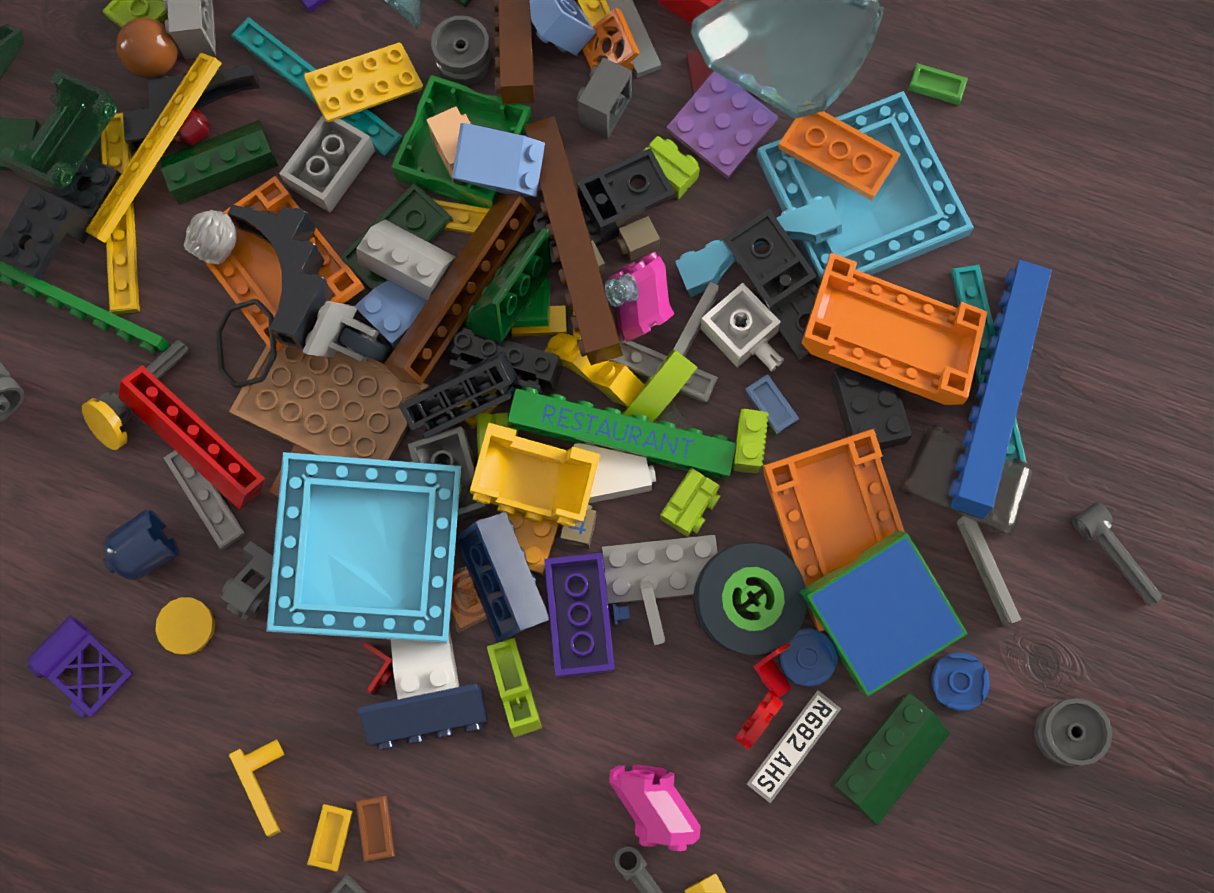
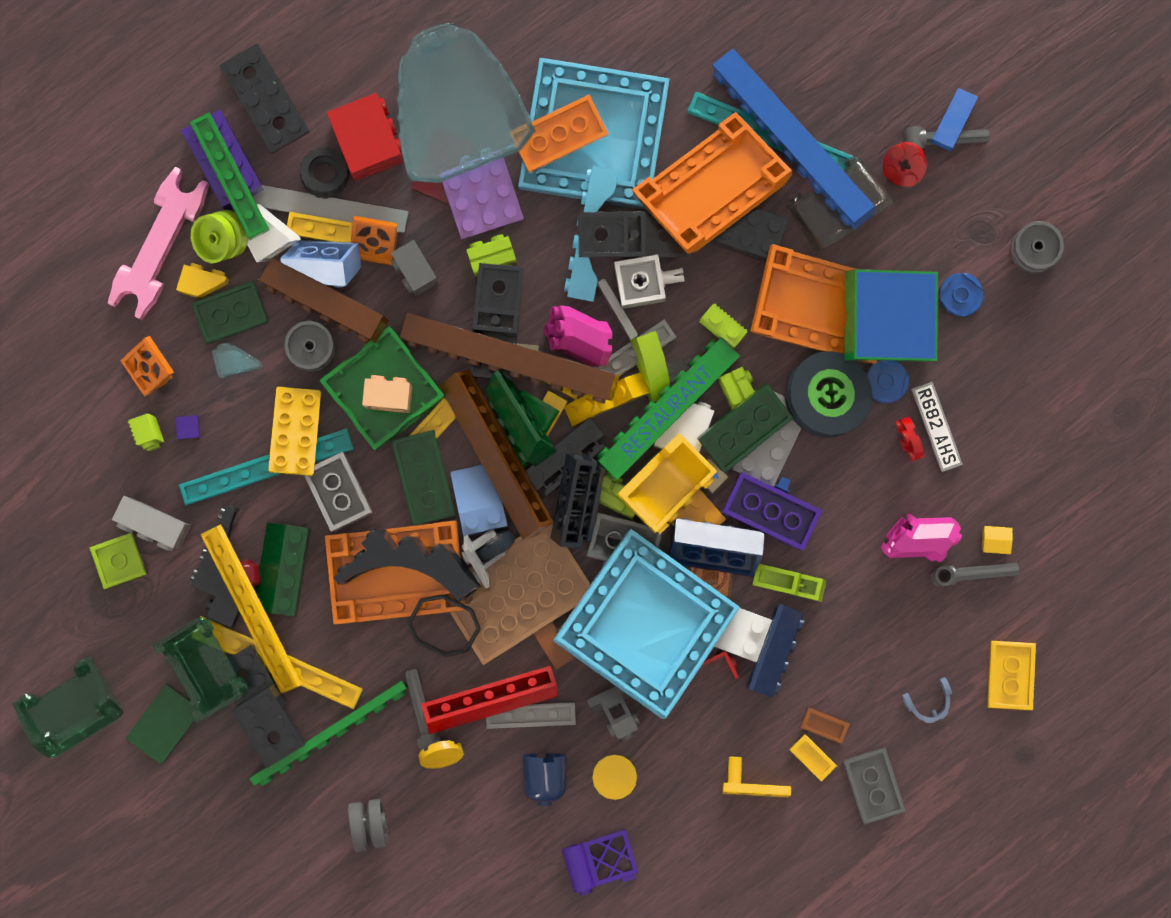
camera: 65 degrees left, 10 degrees up
dark orange piece [116,17,178,78] -> none
light grey hair [184,210,237,264] -> none
light grey slope [357,220,456,301] -> none
medium blue slope [452,123,545,197] -> none
clear light blue wheel [605,273,639,307] -> none
dark tan brick [616,216,660,262] -> none
light grey tile [640,581,665,645] -> none
medium blue tile [744,374,800,436] -> none
red bracket [753,642,792,698] -> none
dark green slope [830,693,951,826] -> none
bright green tile [908,63,968,105] -> none
light grey tile [957,514,1021,627] -> none
none -> dark green tile [697,383,793,473]
none -> red plate [883,142,928,187]
none -> tile [931,88,978,152]

